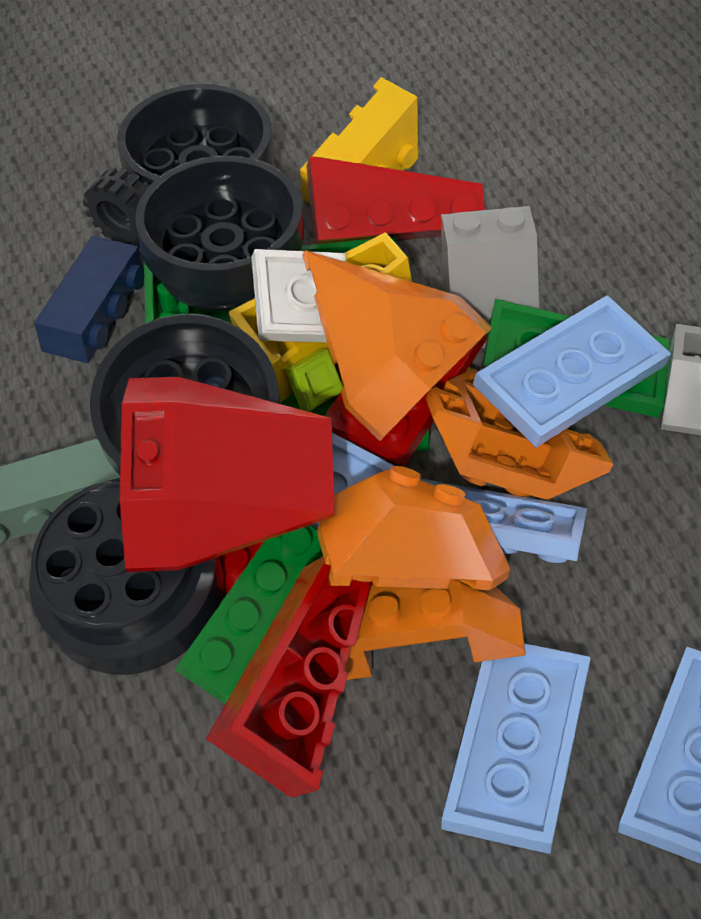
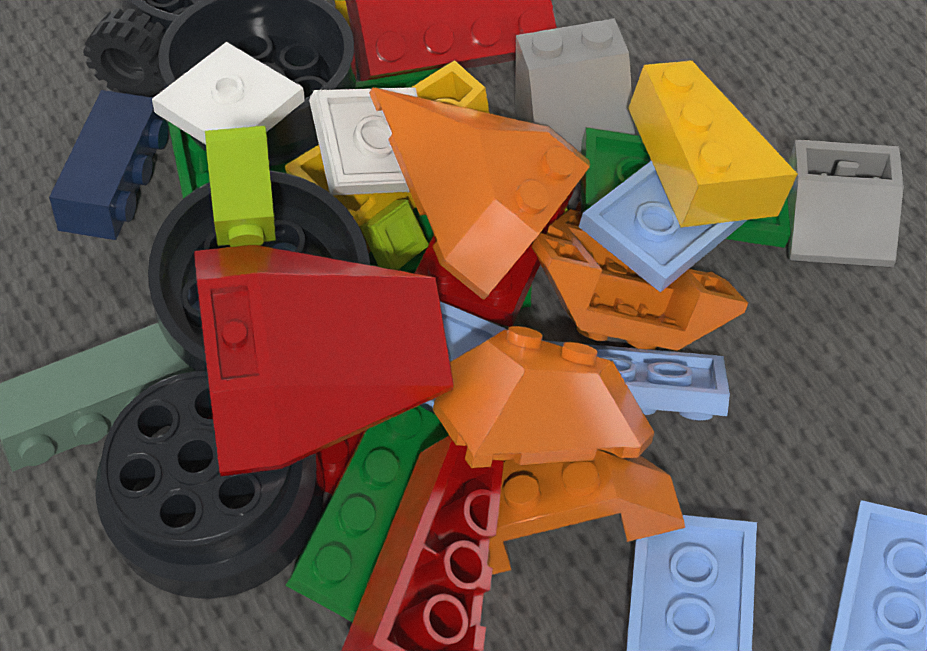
camera: 10 degrees left, 0 degrees up
none -> white plate [152,42,305,145]
none -> lime slope [205,125,276,247]
none -> yellow wedge [628,61,798,227]

